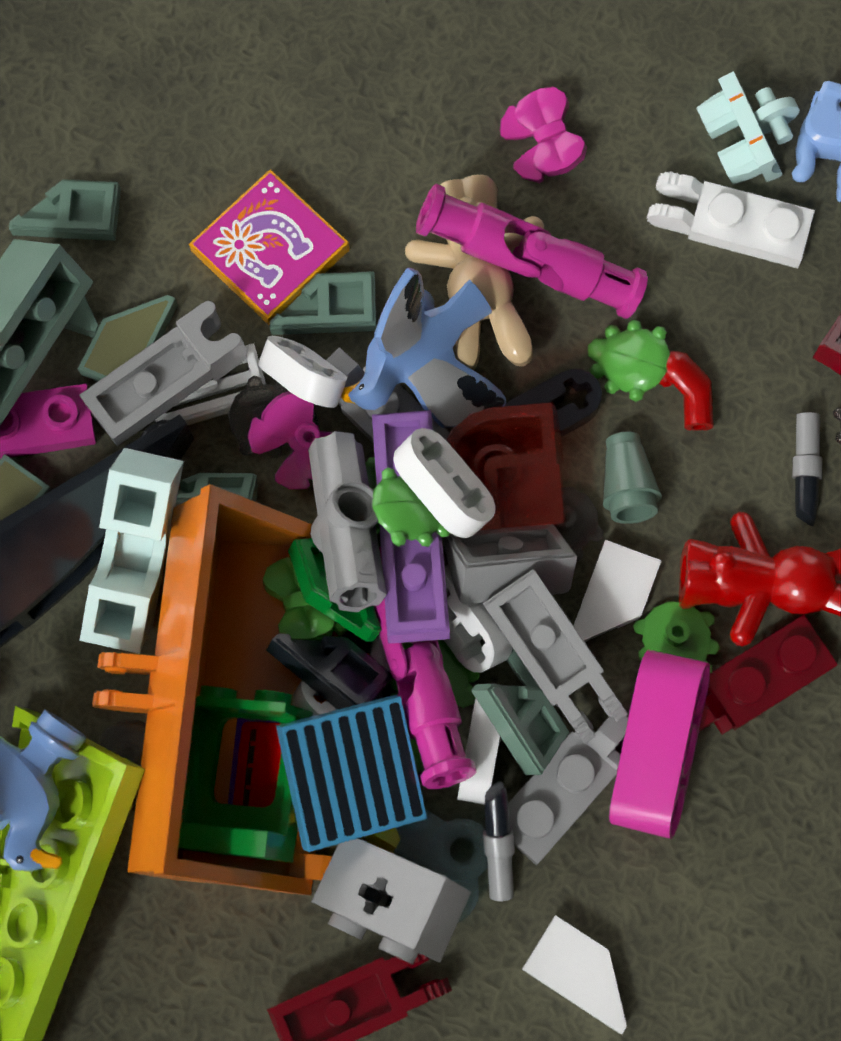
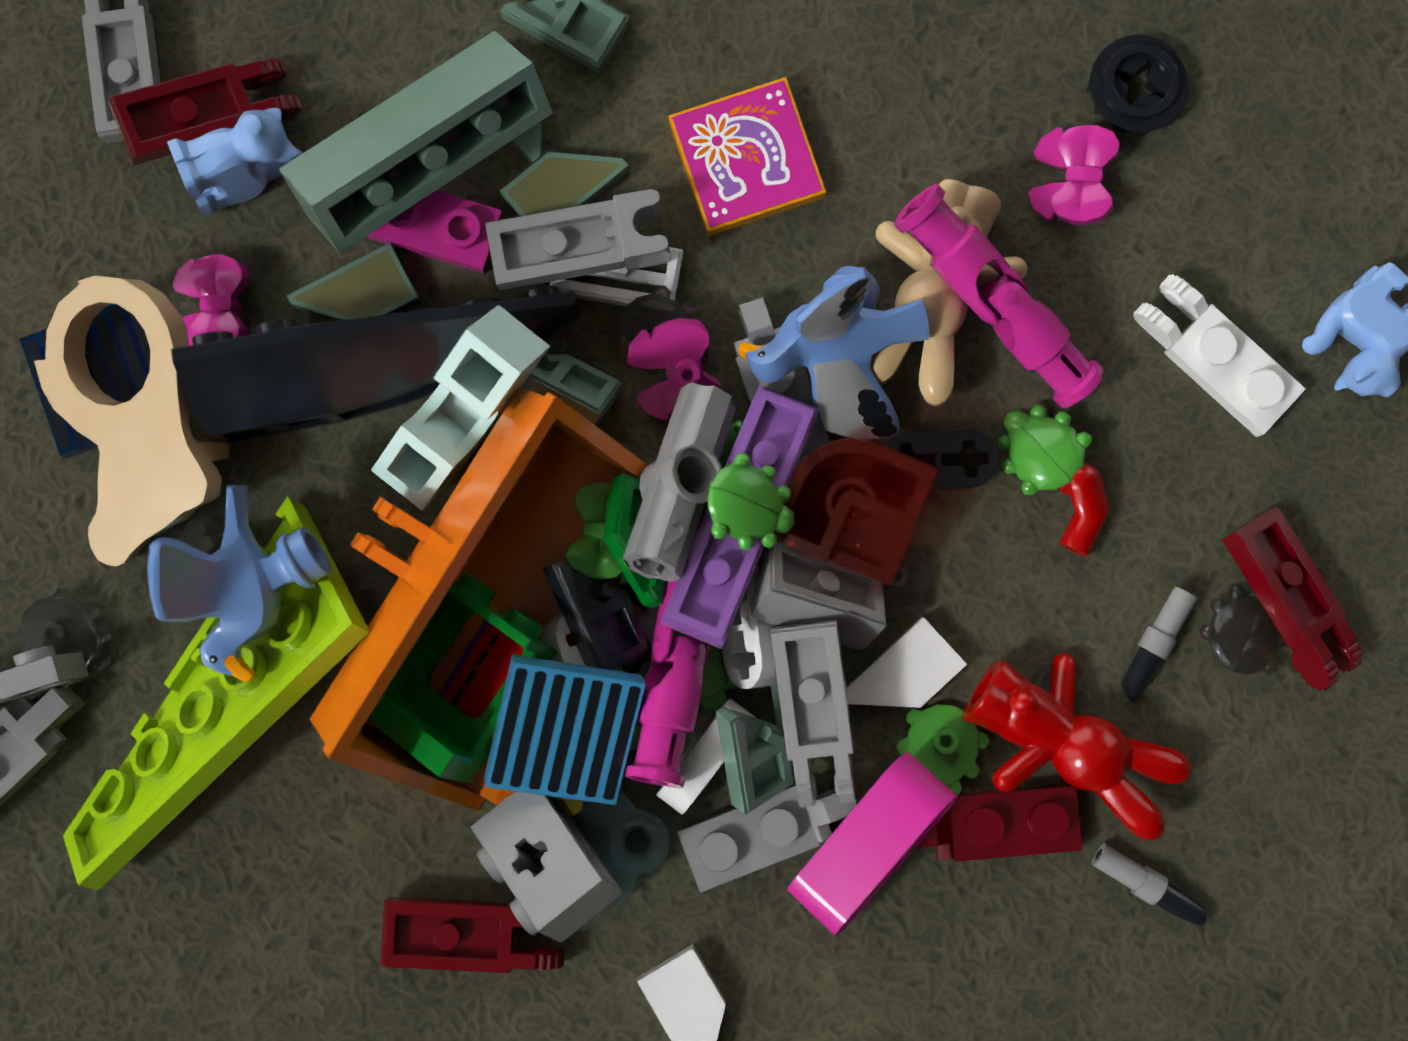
camera: 25 degrees right, 10 degrees up
white beam [258,336,347,408] -> none
sand green tile [270,272,376,335] -> none
white beam [393,428,495,538] -> none
piece [483,781,515,901] -> none
sand green cone [603,432,662,524] -> none
light aqua hips [696,71,799,184] -> none
none -> black gear [1086,35,1189,137]

